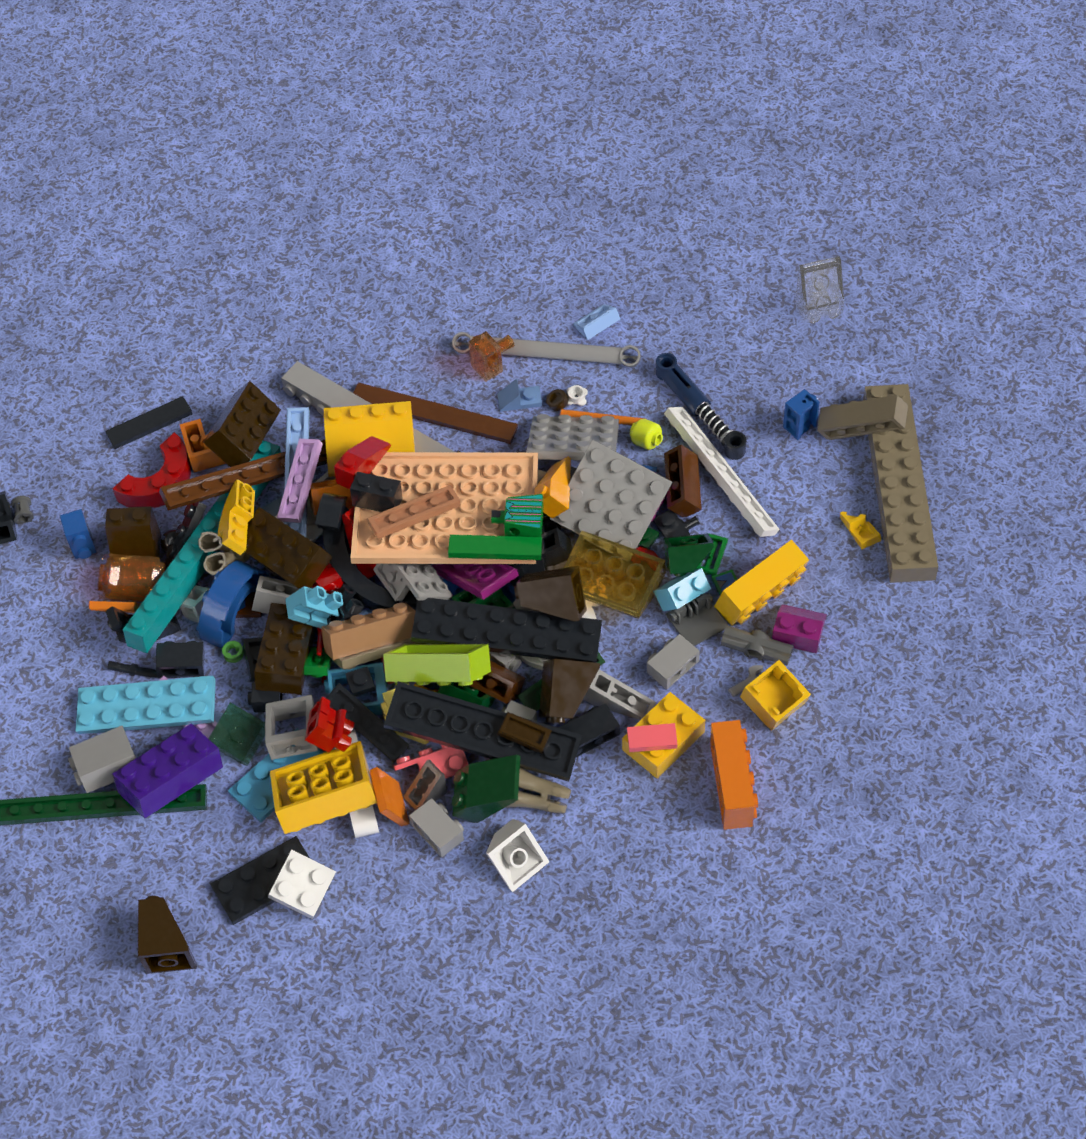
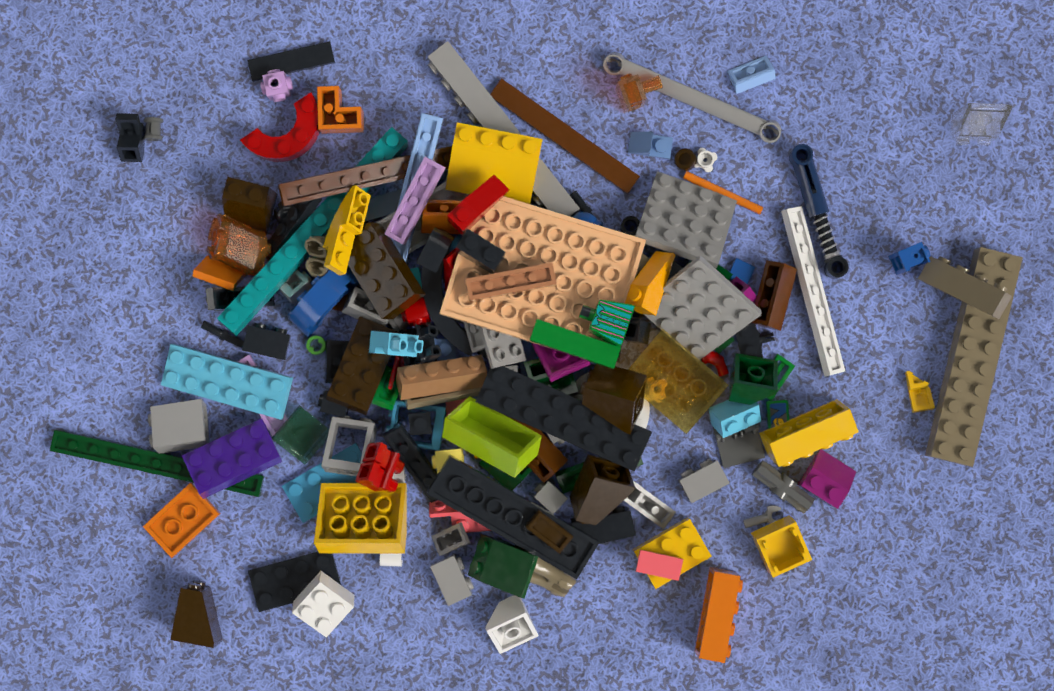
camera: 15 degrees right, 30 degrees up
blue brick [60,509,97,559] -> none
dark brown brick [203,381,281,467] -> none
orange tile [369,767,410,826] -> none
neon yellow head [630,419,663,450] -> none
none -> orange plate [143,482,221,558]
none -> lavender brick [260,69,293,102]

